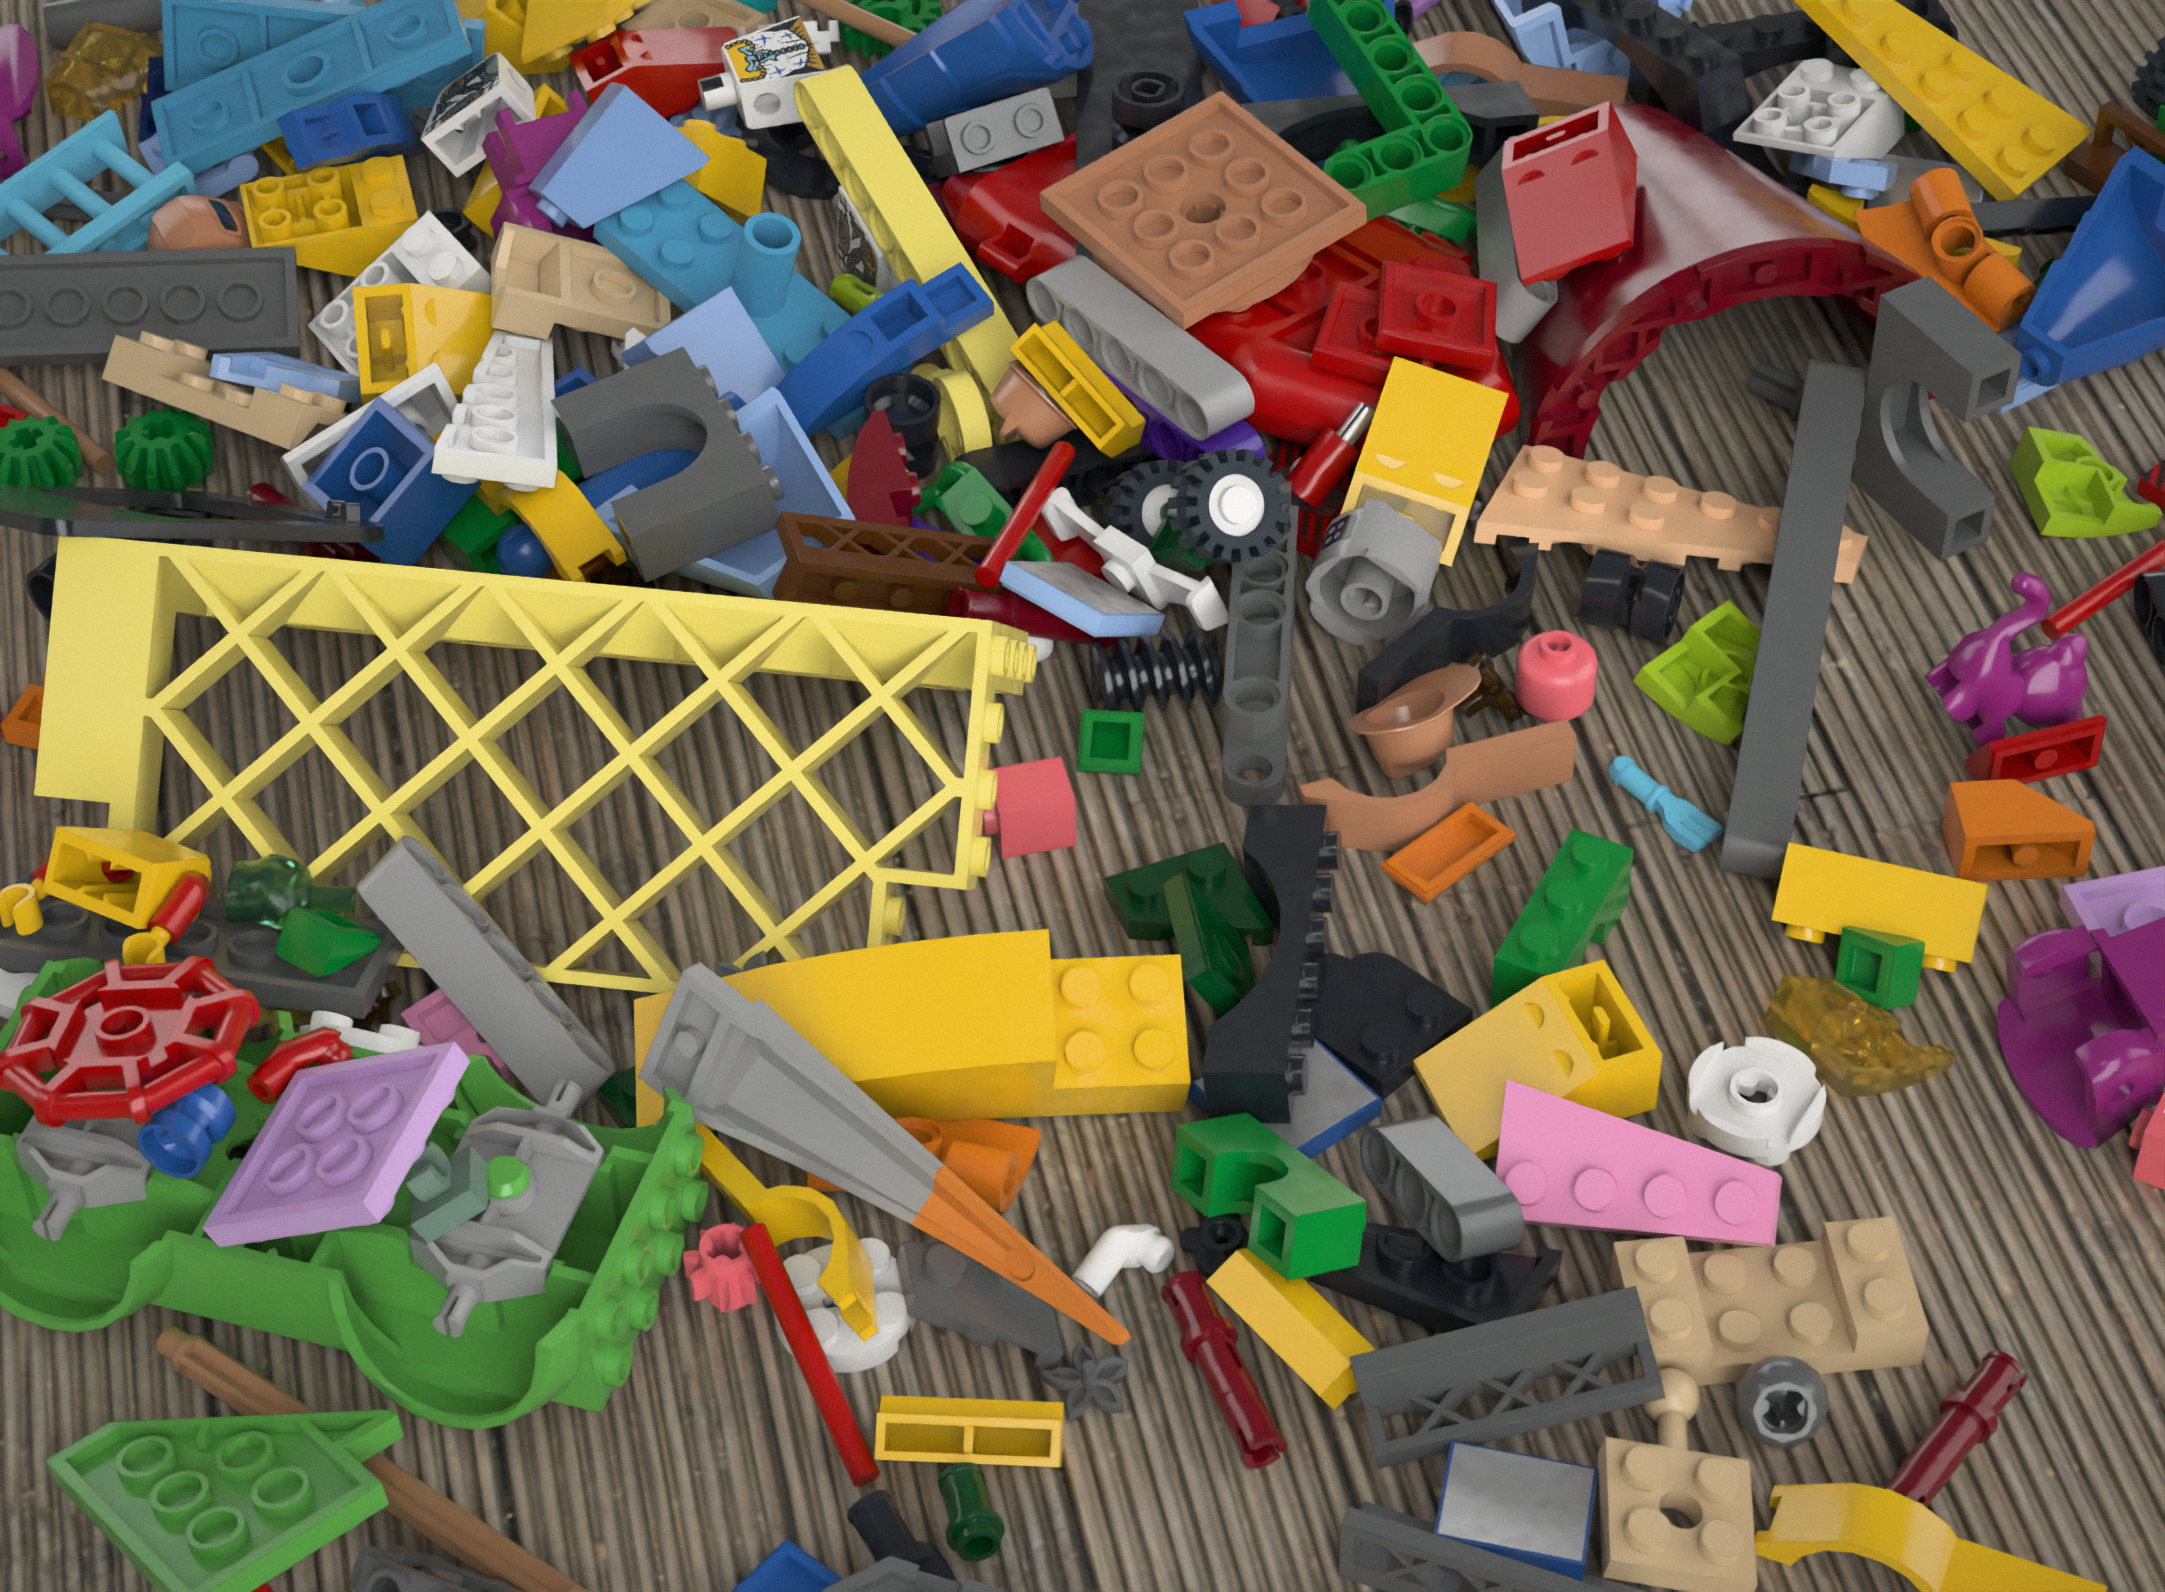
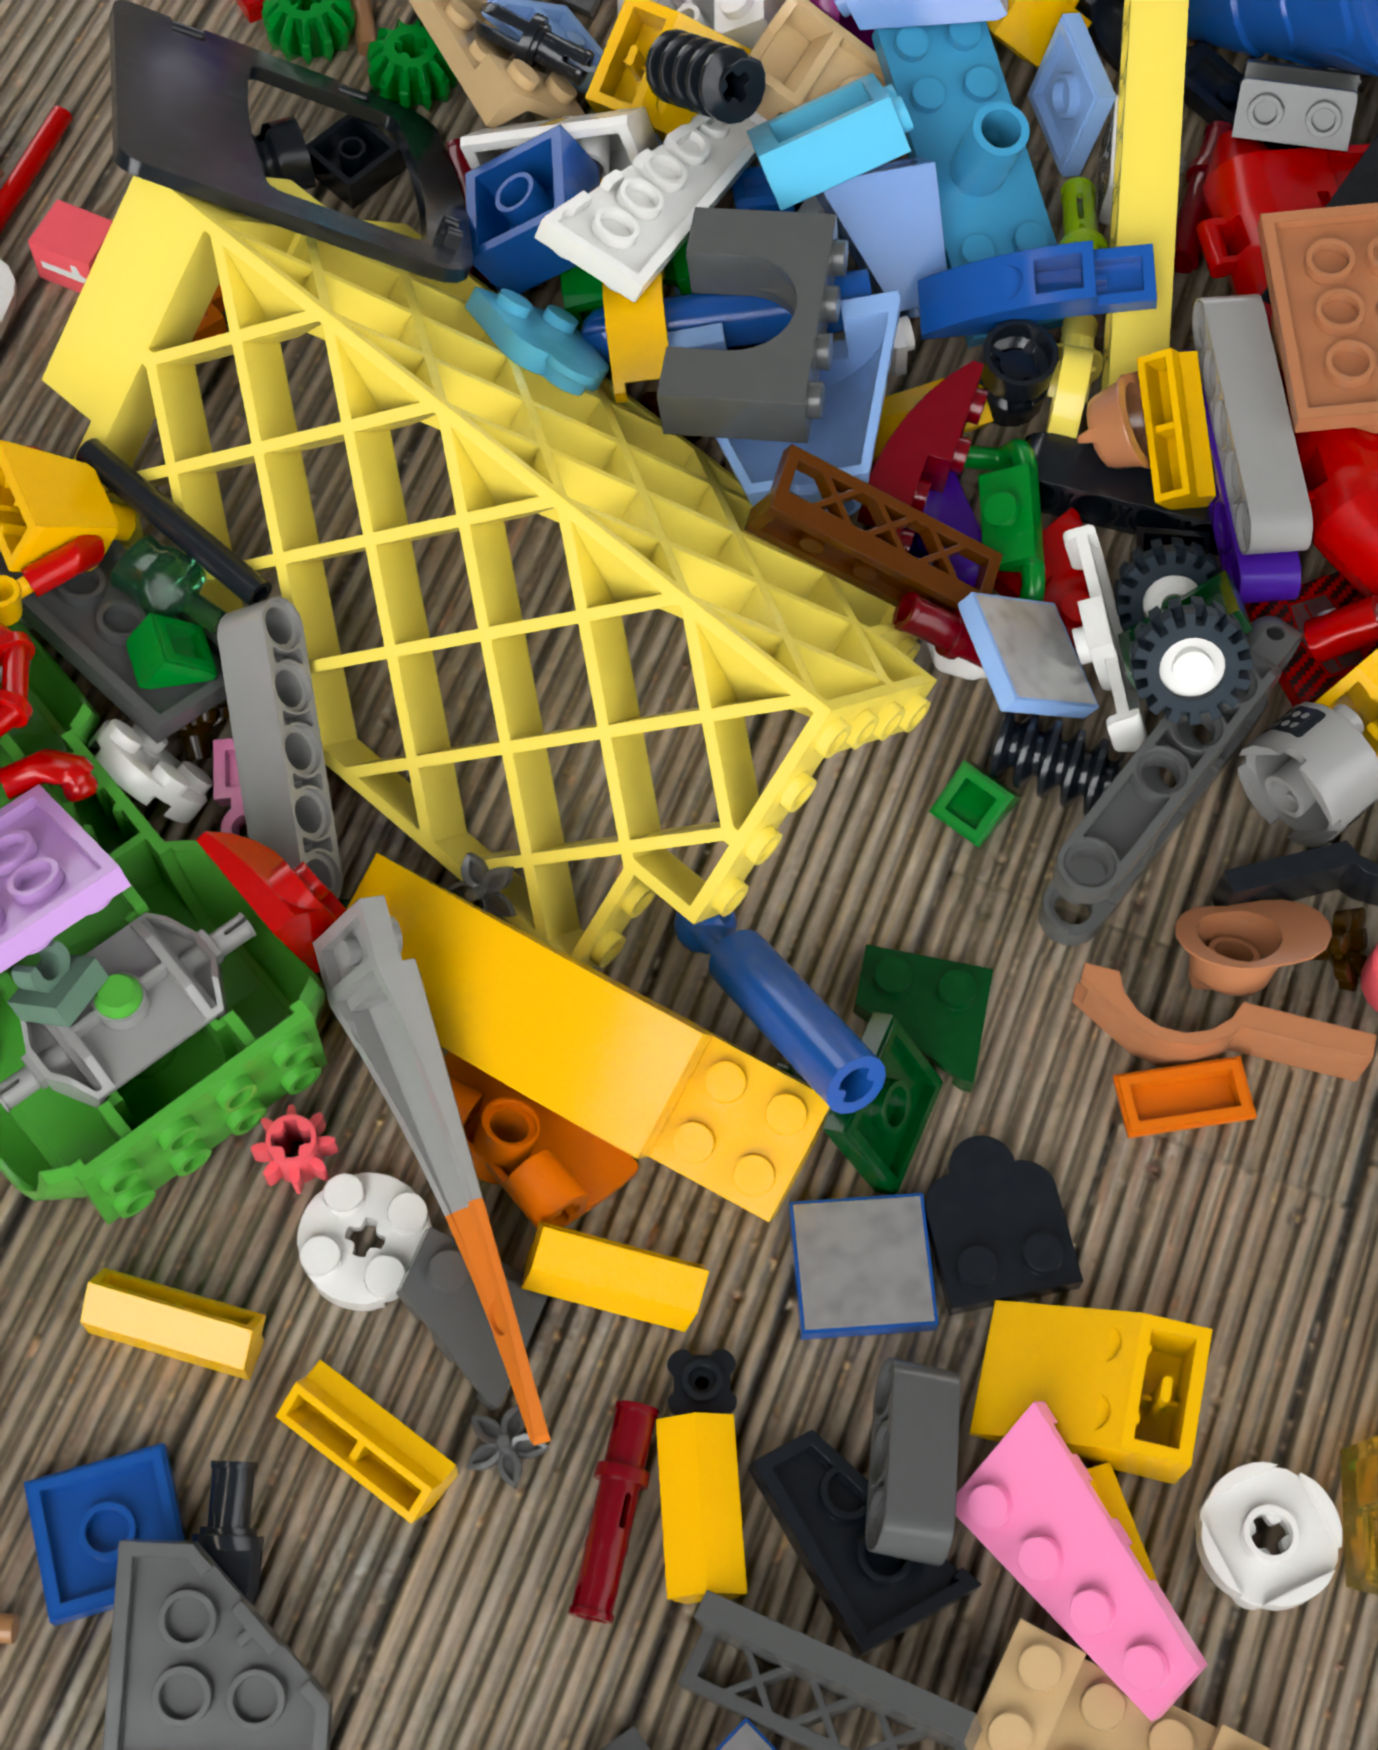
camera: 30 degrees right, 20 degrees up
yellow piece [694,1121,878,1343] -> none
red bar [739,1223,880,1487] -> none
dark green pin [937,1462,1005,1561] -> none
red bar [975,441,1075,588] -> none
coral brick [982,756,1077,859] -> none
white arm [1071,1223,1175,1298] -> none
green arch [1170,1112,1367,1281] -> none
black arch [1202,805,1342,1124] -> none
green arch [1490,828,1634,1010] -> none
none -> black piece [76,438,272,606]
none -> yellow piece [80,1268,266,1381]
none -> red slope [196,831,347,974]
none -> medium azure plate [465,286,609,396]
none -> black arm [475,2,594,86]
none -> yellow piece [521,1221,709,1332]
none -> black piece [645,28,765,124]
none -> blue piece [674,911,886,1114]
none -> medium azure window [747,72,914,211]
none -> light blue tile [1027,13,1116,177]

